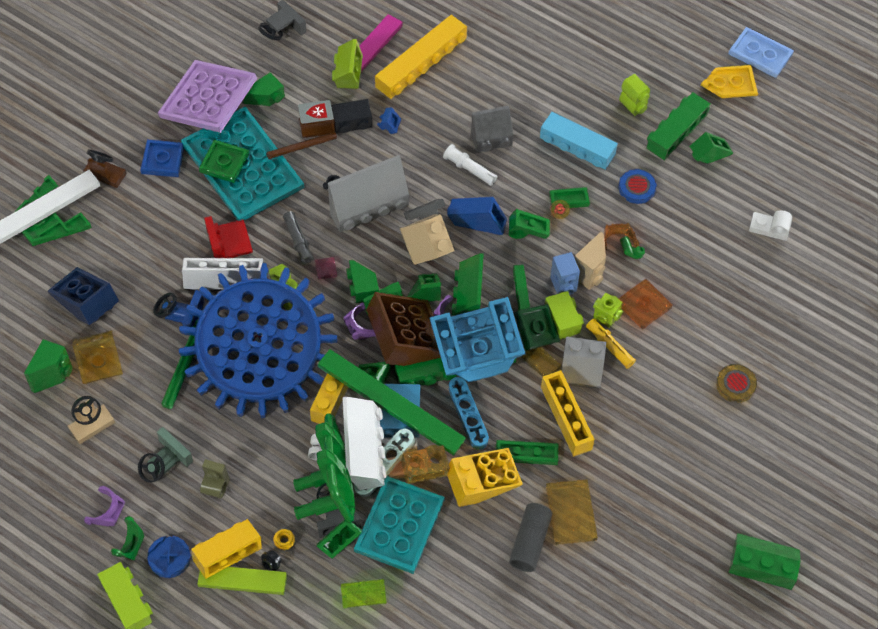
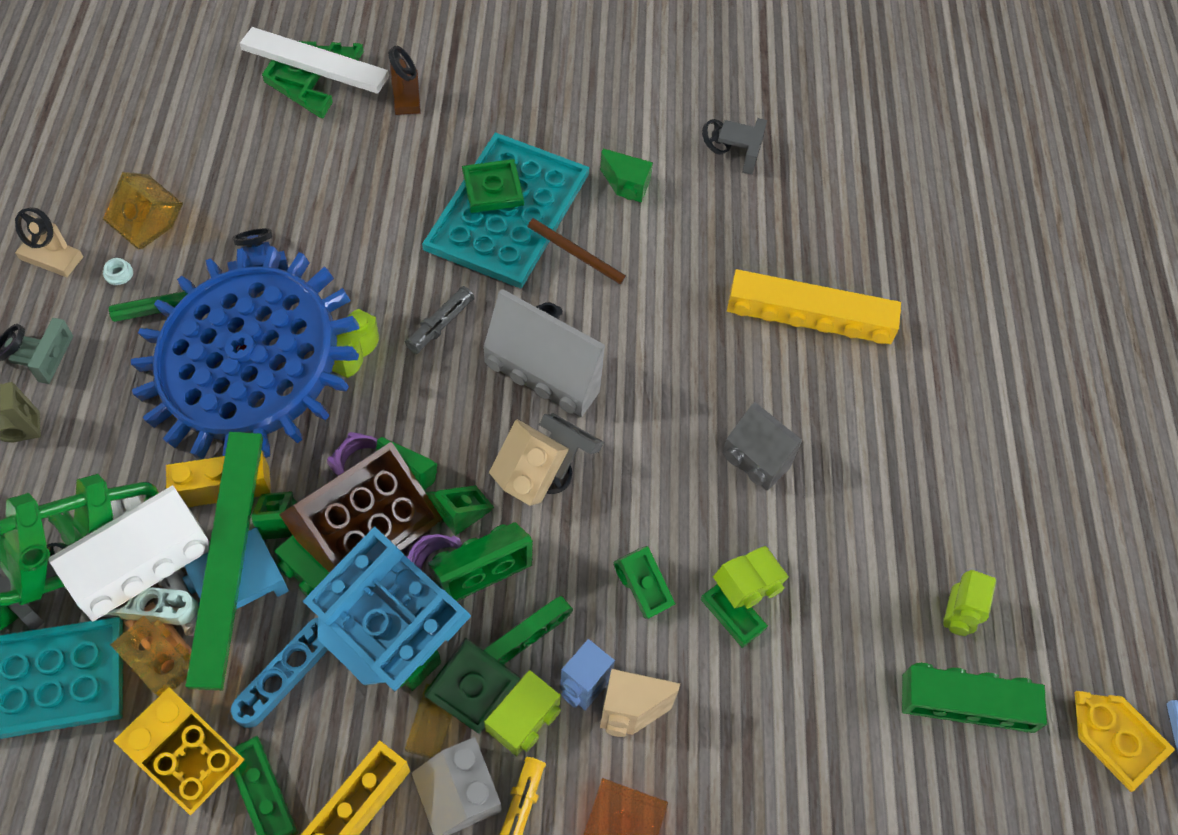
camera: 55 degrees right, 0 degrees up
green slope [24,339,72,393] -> none
dark blue slope [47,267,119,325] -> none
blue tile [140,139,185,177] -> none
lavender plate [158,60,257,133] -> none
white brick [182,258,263,290] -> none
red bracket [204,216,253,258] -> none
piece [298,100,335,138] -> none
clear pink tile [315,257,337,280] -> none
black brick [331,99,372,133] -> none
lime slope [332,39,363,89] -> none
green slope [346,260,379,303] -> none
dark pink tile [359,14,403,72] -> none
blue tile [377,107,401,134] -> none
white pin [443,144,497,186] -> none
blue slope [447,197,507,235] -> none
medium azure brick [540,112,618,170] -> none
clear yellow tile [550,200,570,219] -> none
lime brick [593,293,623,328] -> none
clear orange helmet [603,223,639,250] -> none
tile [618,169,657,204] -> none
green arm [620,236,645,259] -> none
green slope [689,132,733,164] -> none
none -> light aqua plate [103,258,133,285]
none -> lime brick [713,546,789,609]

